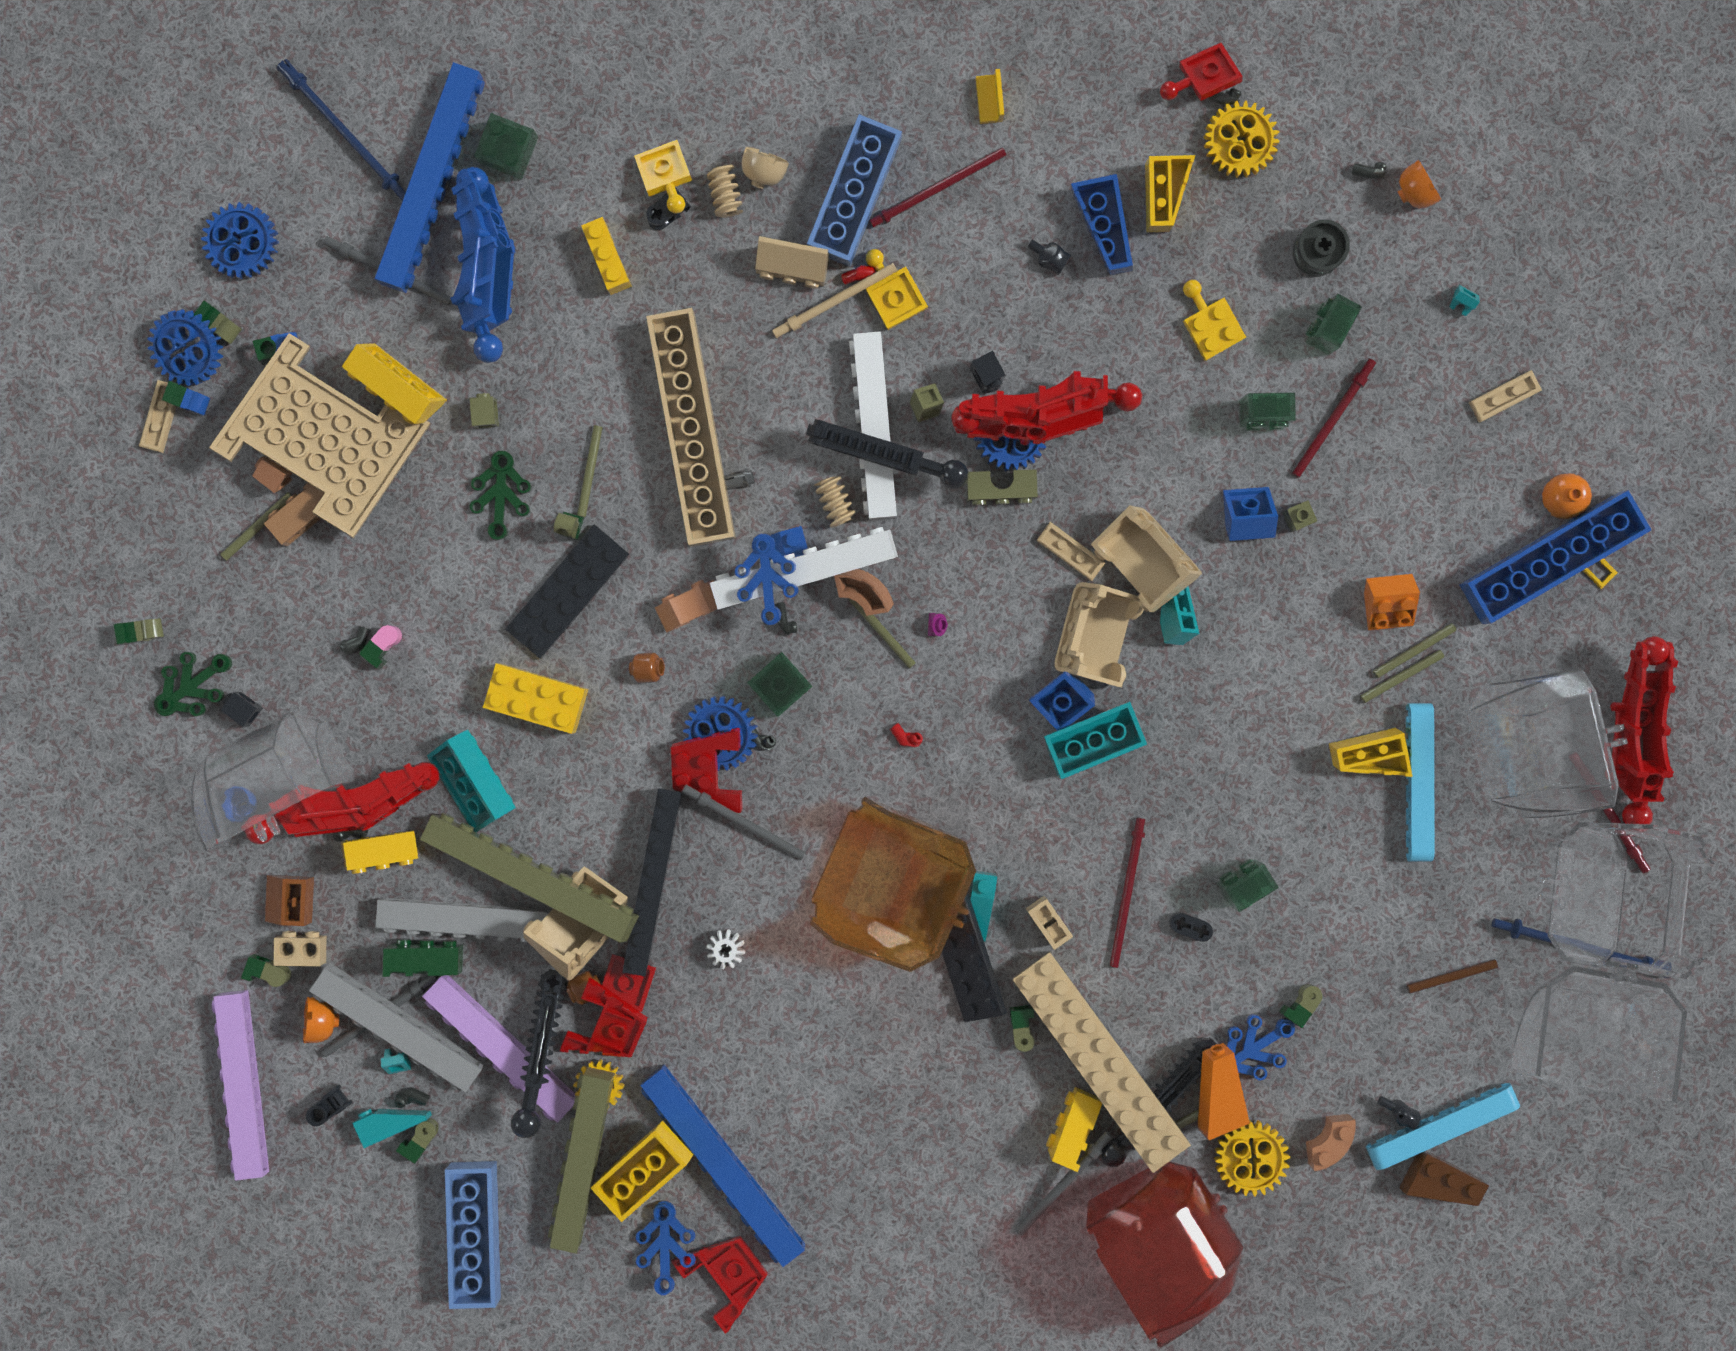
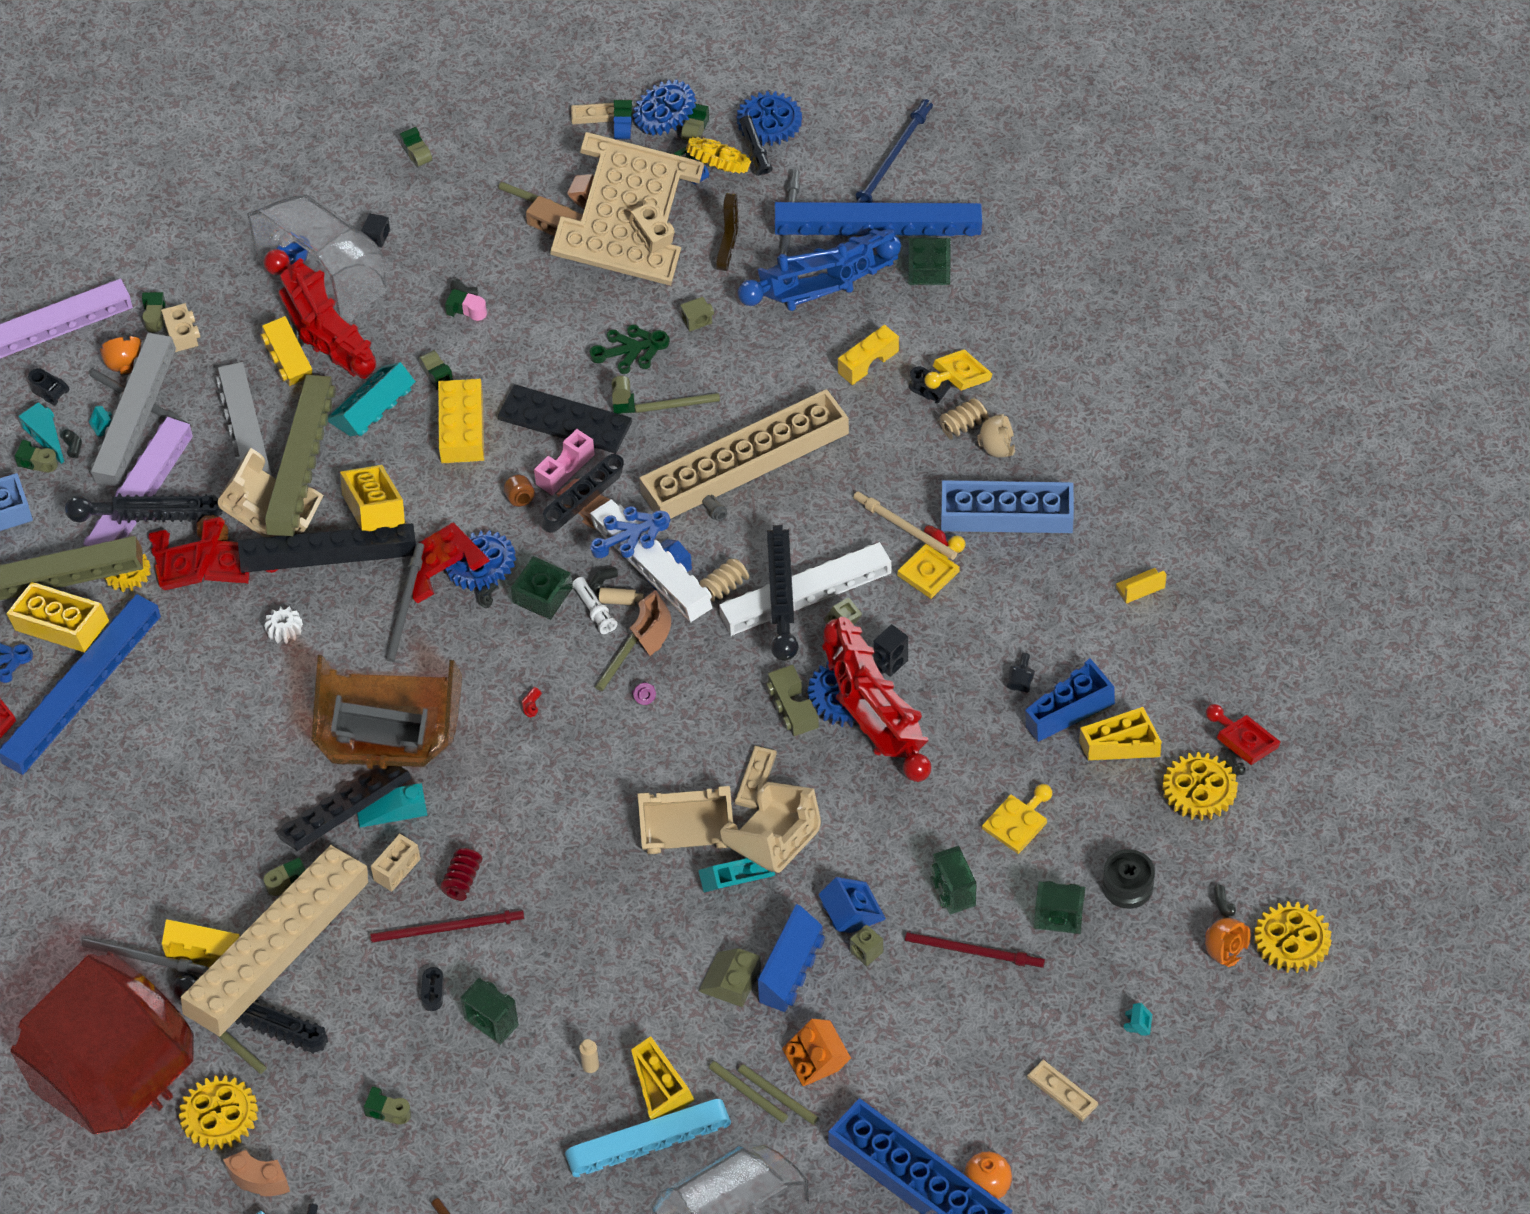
camera: 75 degrees right, 35 degrees down
dark green plant [154,652,232,716] -> none
dark orange slope [265,875,314,926] -> none
yellow slope [342,343,447,424] -> none
dark green wedge [382,938,463,977] -> none
tan slope [755,236,829,289] -> none
dark red bar [869,147,1006,228] -> none
blue slope [1029,671,1095,731] -> none
teal slope [1044,701,1147,780] -> none
orange slope [1198,1043,1250,1140] -> none
blue plant [1227,1014,1295,1081] -> none
none -> dark grey windscreen [331,695,428,754]
none -> yellow brick [340,465,405,531]
none -> leg [418,350,453,390]
none -> dark red piece [440,848,483,901]
none -> bright pink arch [534,429,595,495]
none -> black beam [541,454,624,533]
none -> white pin [572,577,618,634]
none -> tan cylinder [579,1039,599,1073]
none -> tan cylinder [599,587,644,606]
none -> tan brick [629,201,675,253]
none -> yellow gear [686,137,751,174]
none -> olive slope [699,948,761,1007]
none -> dark brown beam [716,193,739,271]
none -> black pin [739,115,773,176]
none -> blue slope [758,904,825,1012]
none -> yellow gear [1254,901,1332,973]

